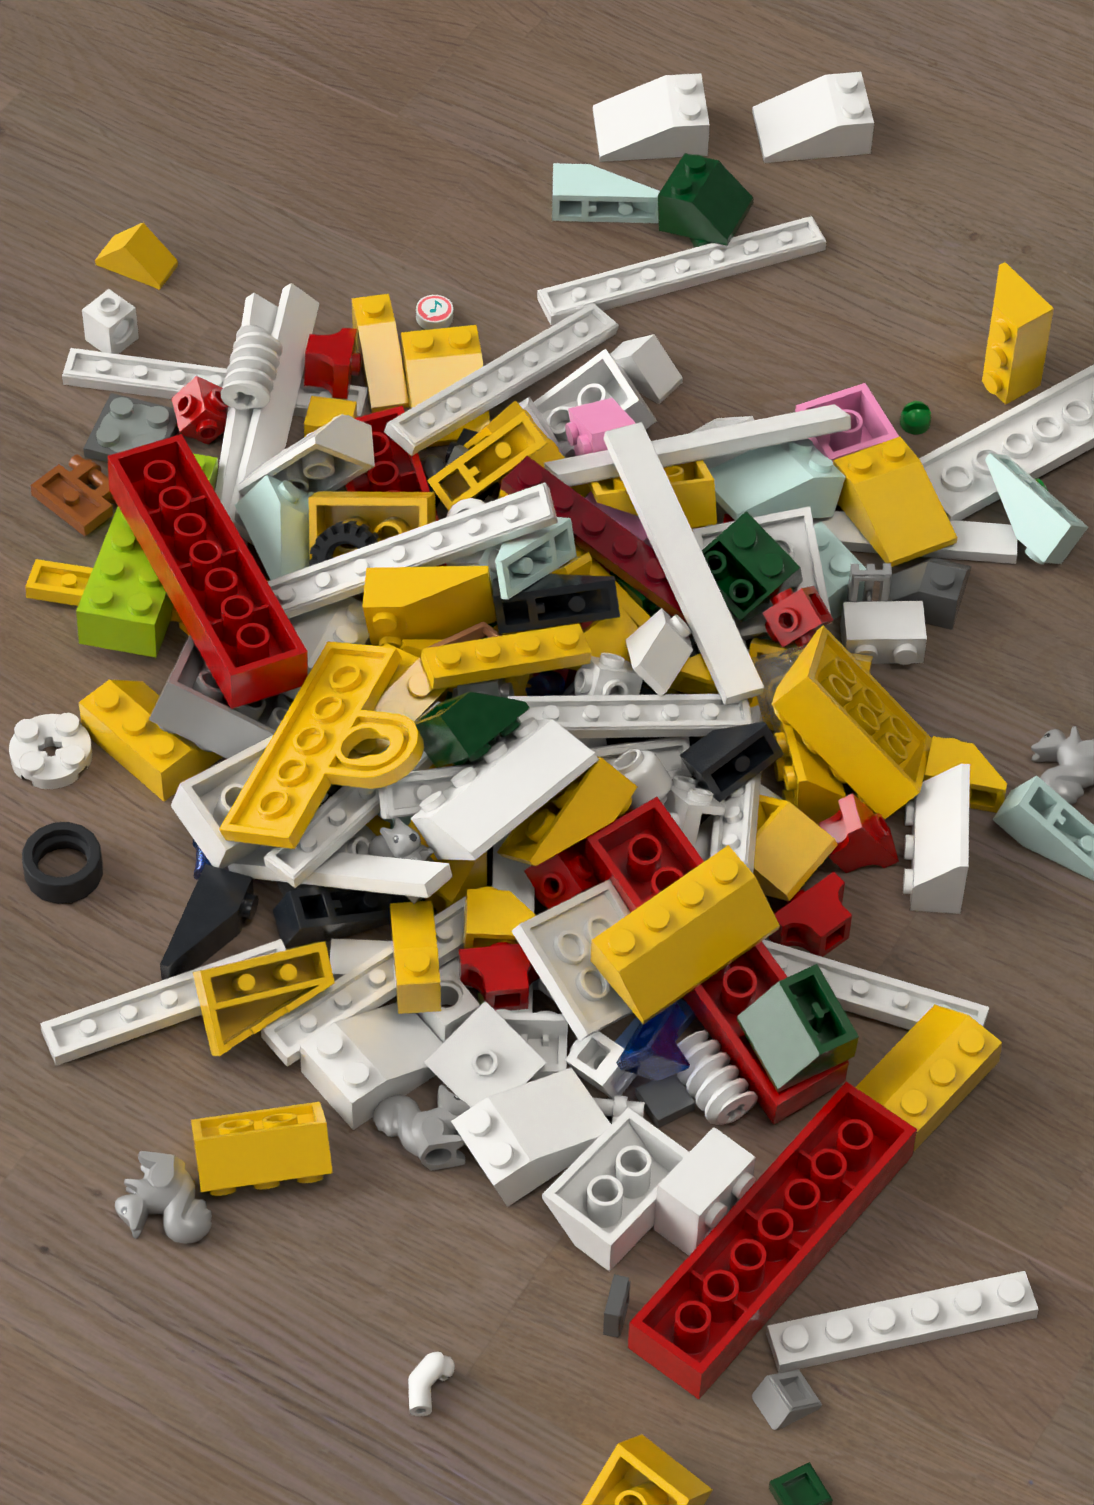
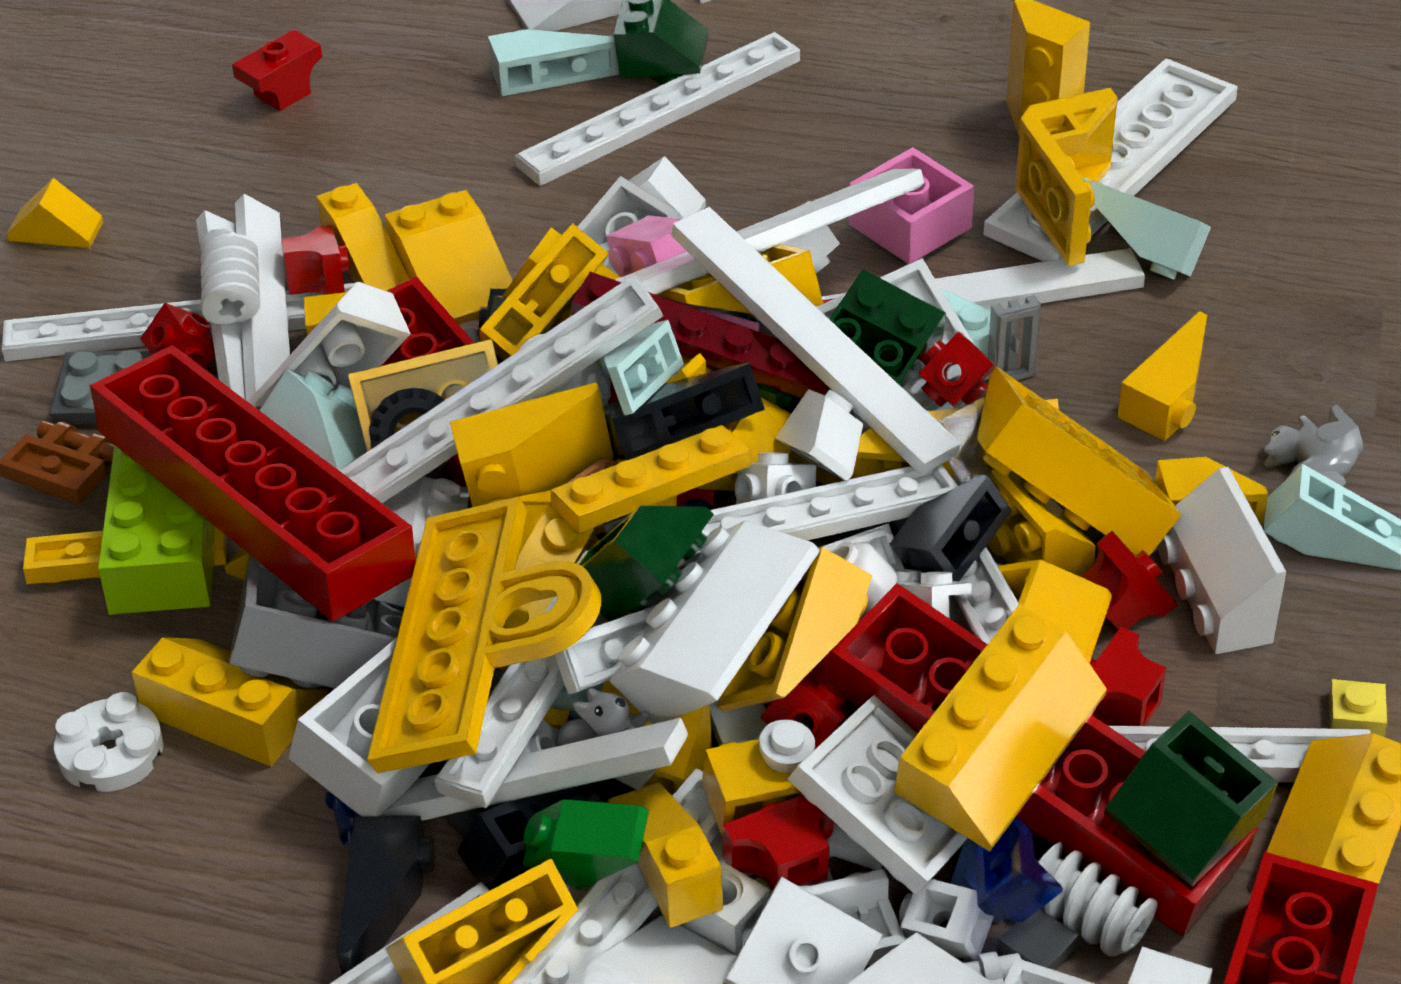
camera: 15 degrees left, 10 degrees down
black tyre [22,822,103,904] -> none
white brick [82,289,139,354] -> none
white tile [384,303,619,456] -> none
white tile [416,295,453,330] -> none
light aqua slope [709,438,846,521] -> none
yellow slope [833,437,958,567] -> none
white brick [840,601,927,665] -> none
dark grey slope [888,557,972,630] -> none
green hinge [900,400,931,435] -> none
none -> red brick [232,29,323,111]
none -> green slope [522,799,649,890]
none -> white plate [759,720,815,773]
none -> yellow bracket [1015,88,1118,266]
none -> yellow slope [1117,311,1207,441]
none -> light yellow plate [1329,679,1387,737]

